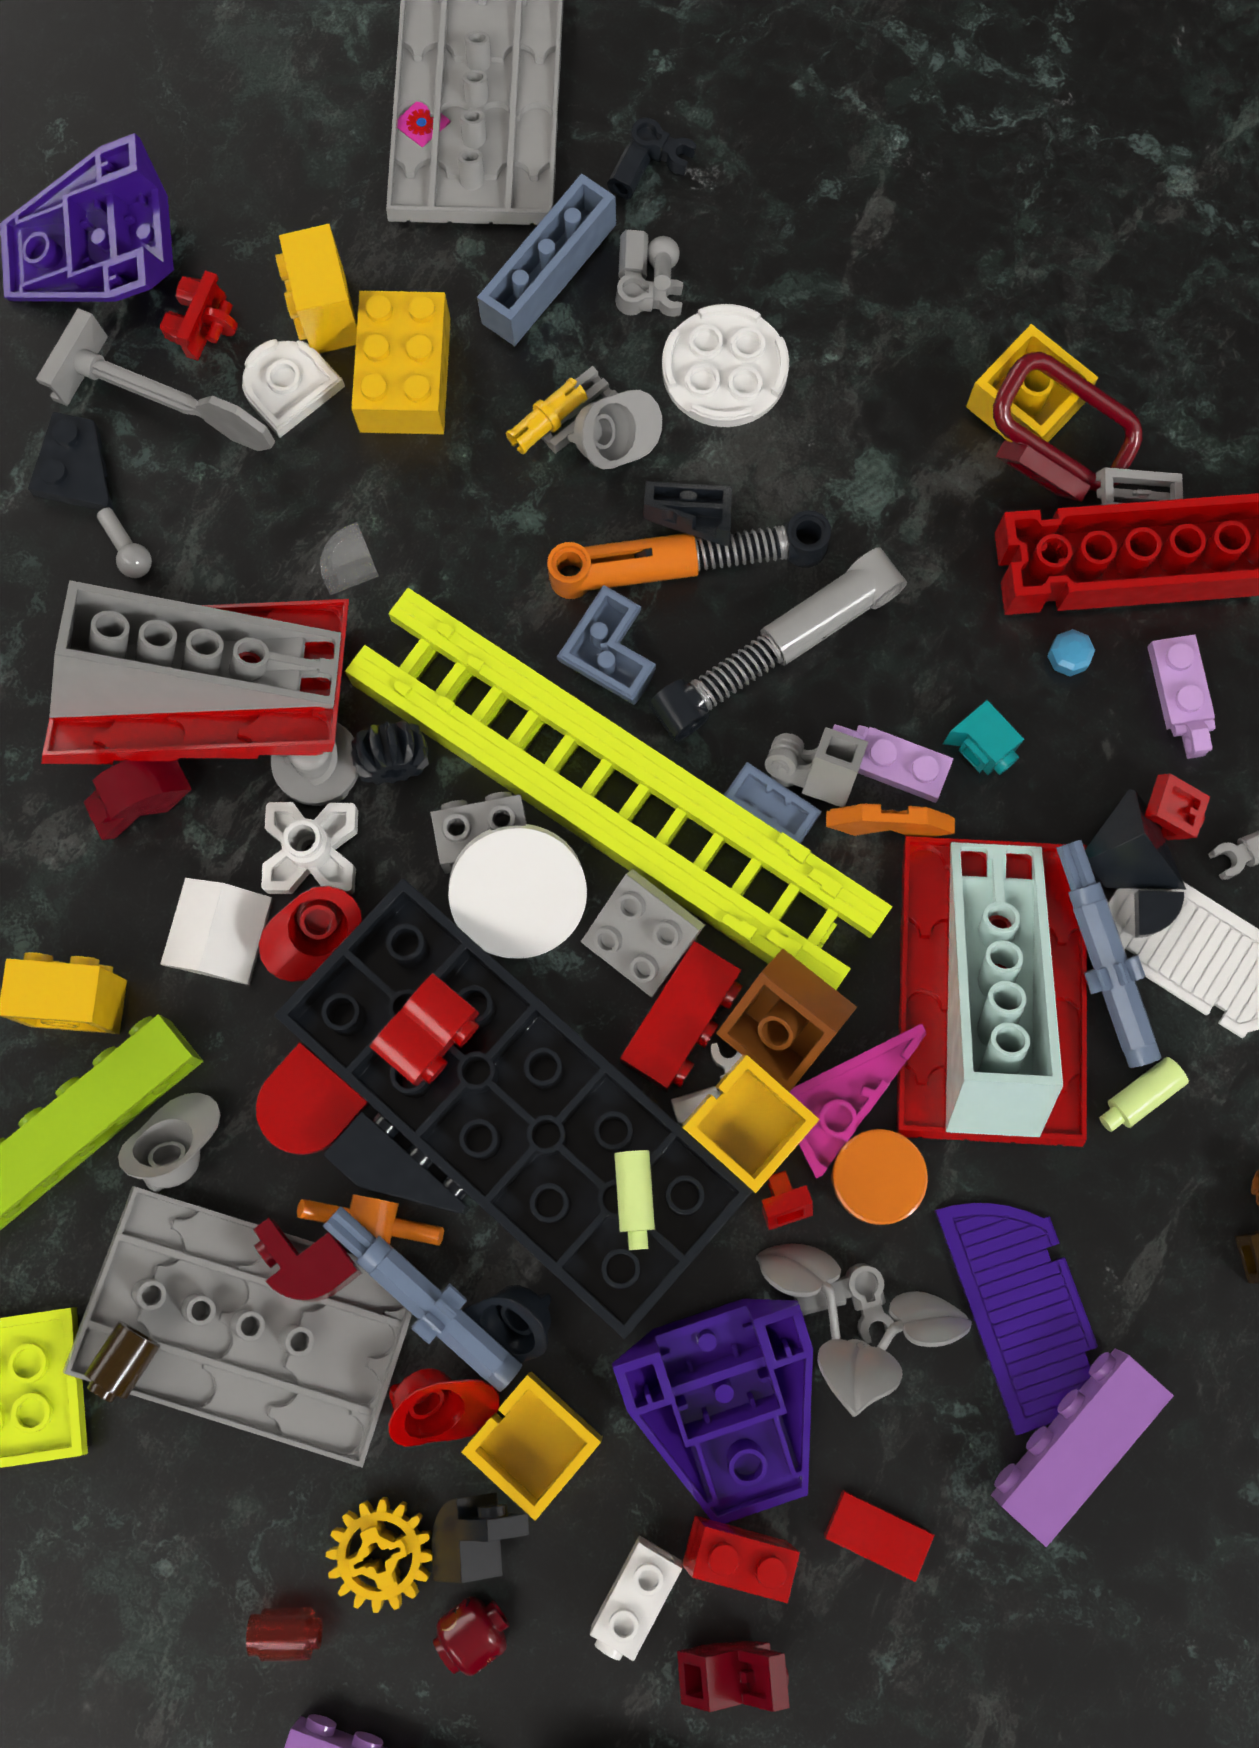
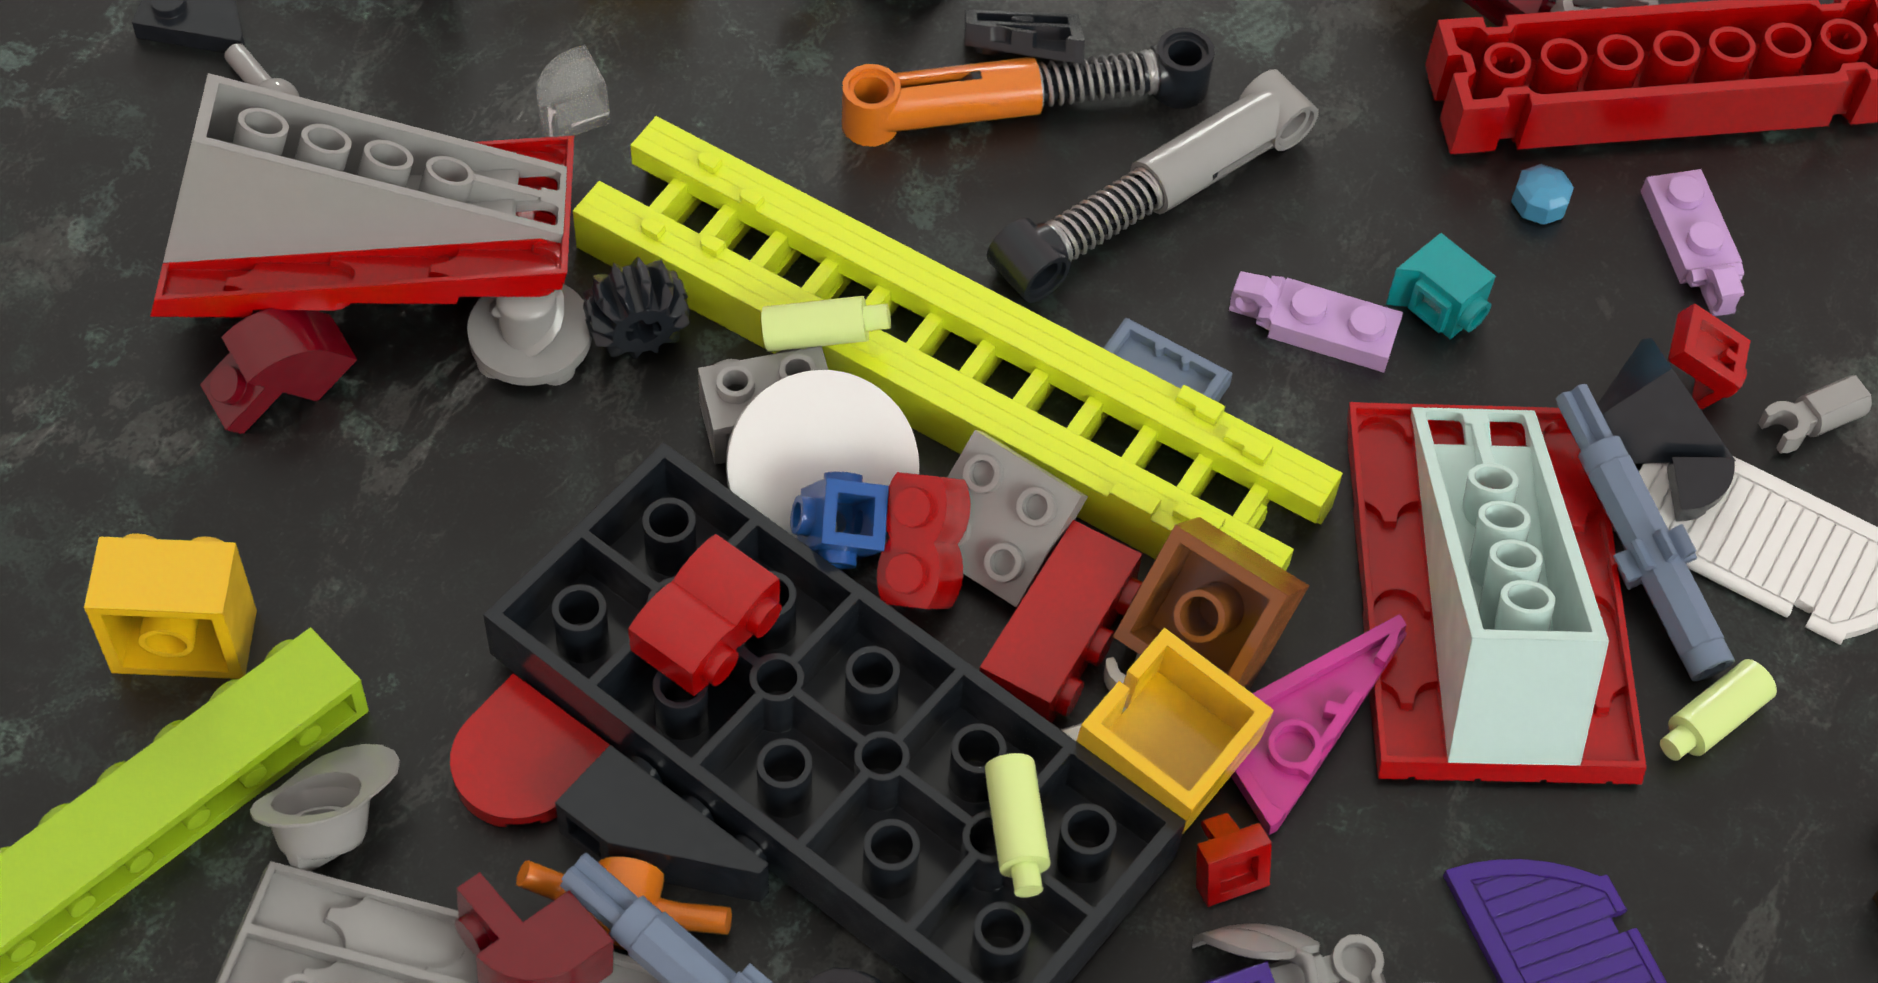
camera: 10 degrees left, 20 degrees down
white slope [161,878,273,985] -> none
red piece [259,886,362,982] -> none
white plant [261,802,358,895] -> none
sand blue brick [557,585,656,705] -> none
light grey brick [765,727,868,807] -> none
orange tile [826,804,955,837] -> none
orange tile [831,1129,928,1225] -> none
none -> yellowish green cylinder [761,296,891,352]
none -> blue brick [790,472,889,569]
none -> red brick [877,472,971,609]

